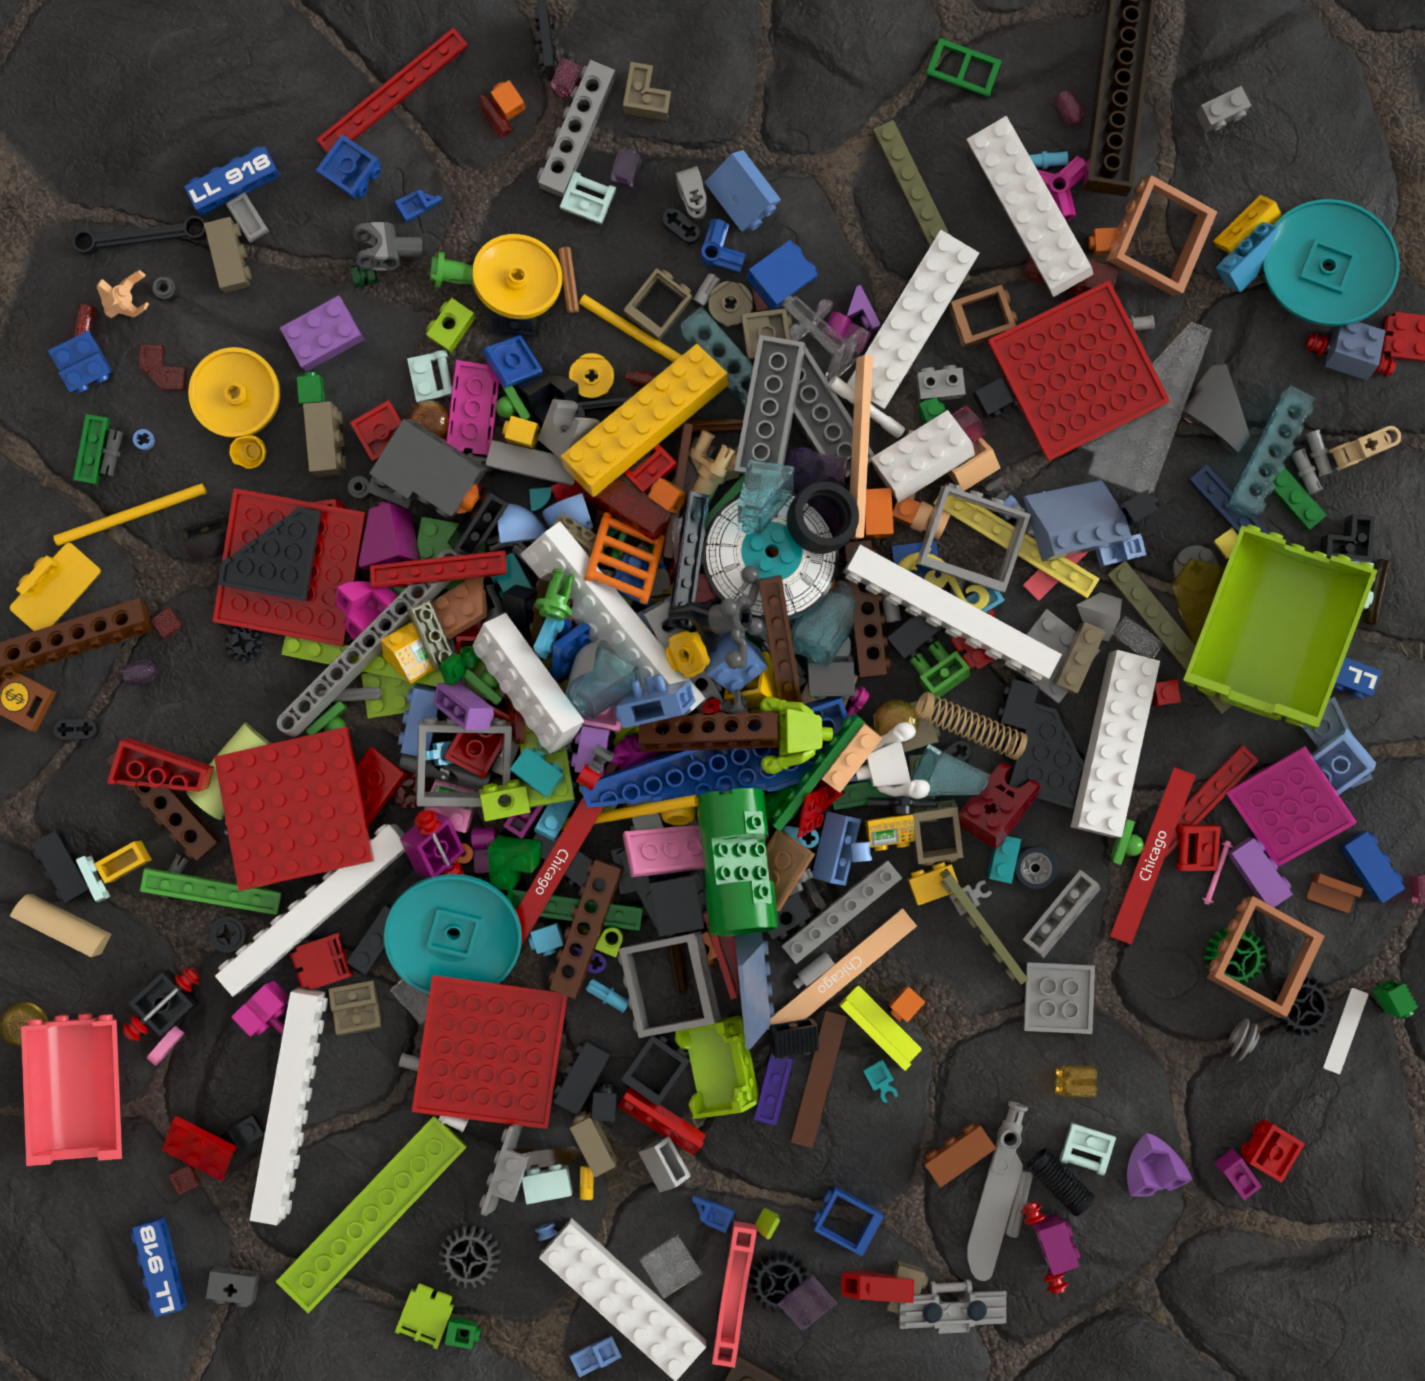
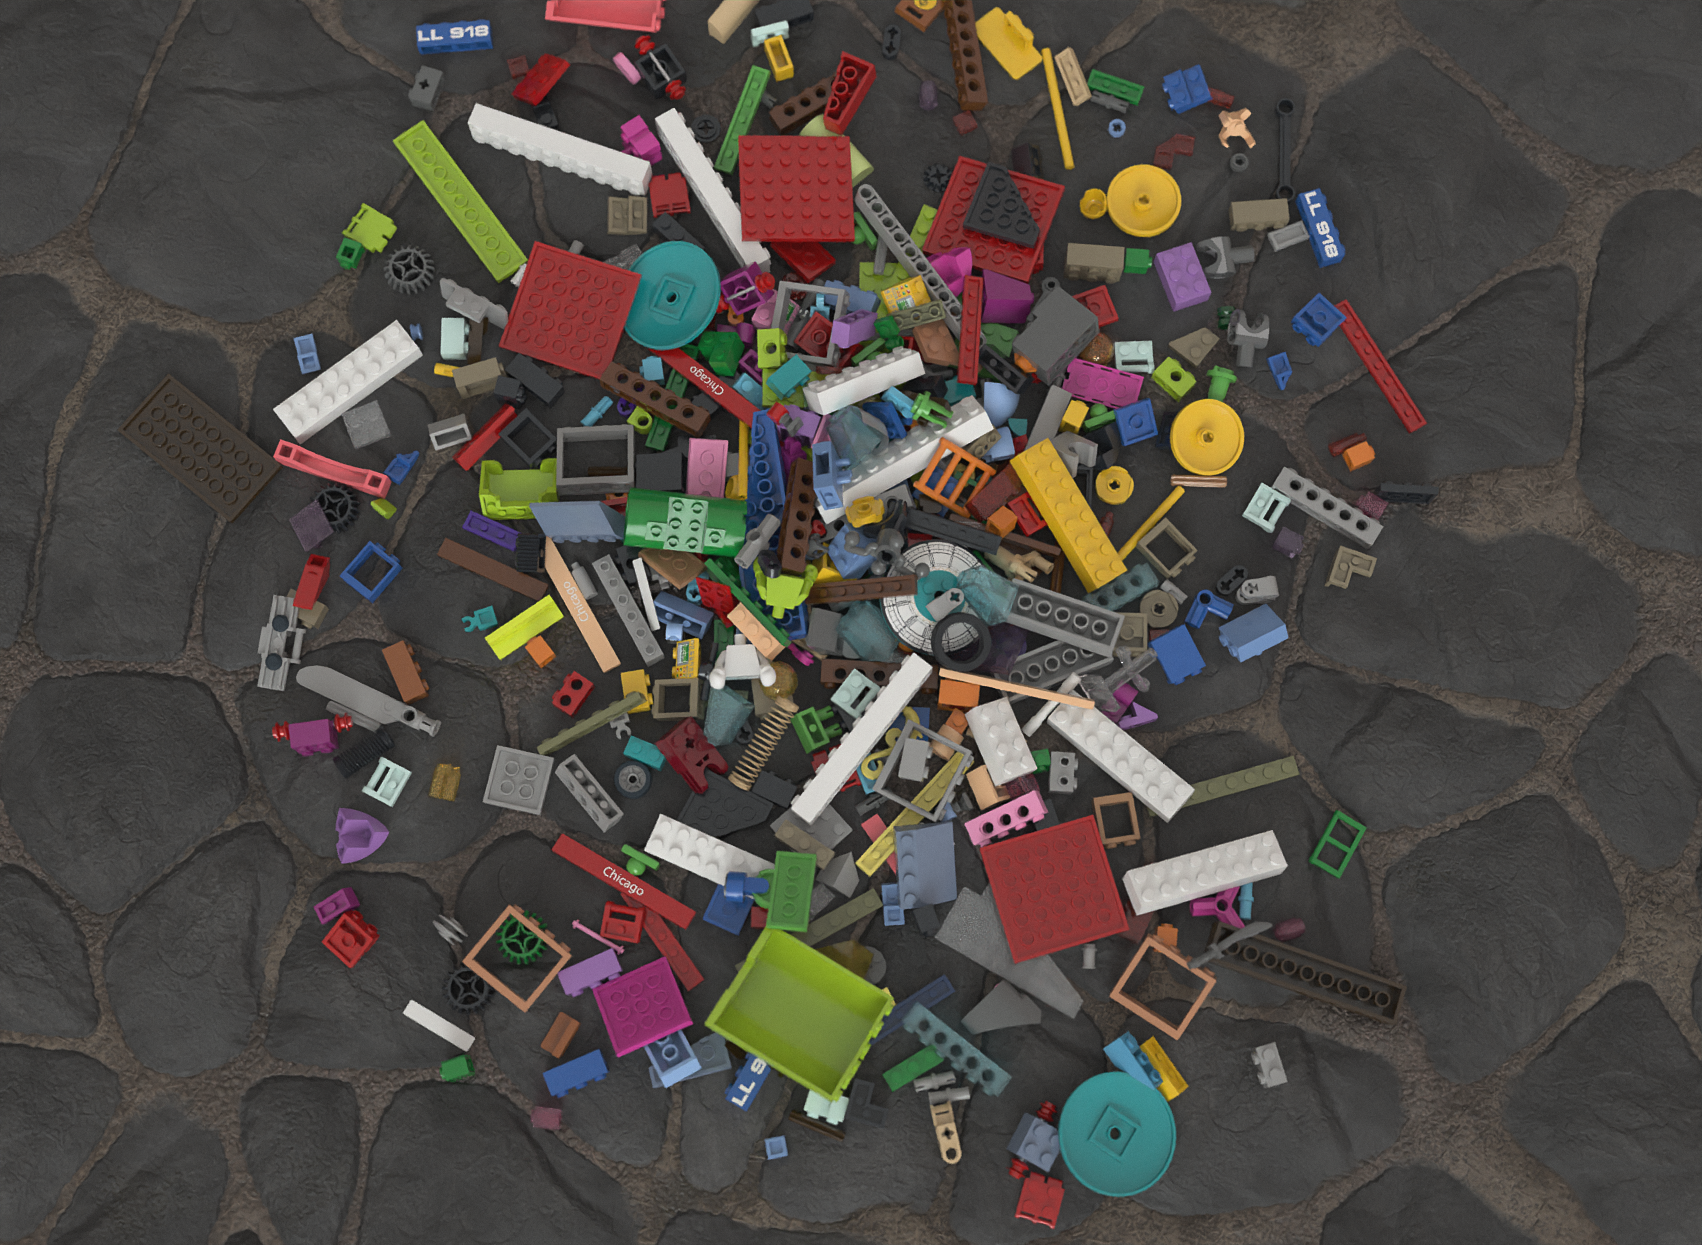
camera: 100 degrees right, 10 degrees down
none -> red brick [552,671,595,718]
none -> white sticker [633,558,660,631]
none -> blue tile [702,883,755,936]
none -> bright green plate [724,851,817,932]
none -> light grey piece [734,514,781,569]
none -> black beam [757,550,782,578]
none -> medium blue tile [765,1135,788,1160]
none -> light aqua plate [831,668,881,719]
none -> dark grey pin [854,786,893,816]
none -> light grey piece [898,738,933,782]
none -> light grey piece [925,588,964,622]
none -> bright pink brick [964,790,1048,847]
none -> tan plate [1055,47,1092,106]
none -> dark tan wing [1168,327,1220,368]
none -> dark grey sword [1187,922,1272,970]
none -> dark grey connector [1196,236,1254,279]

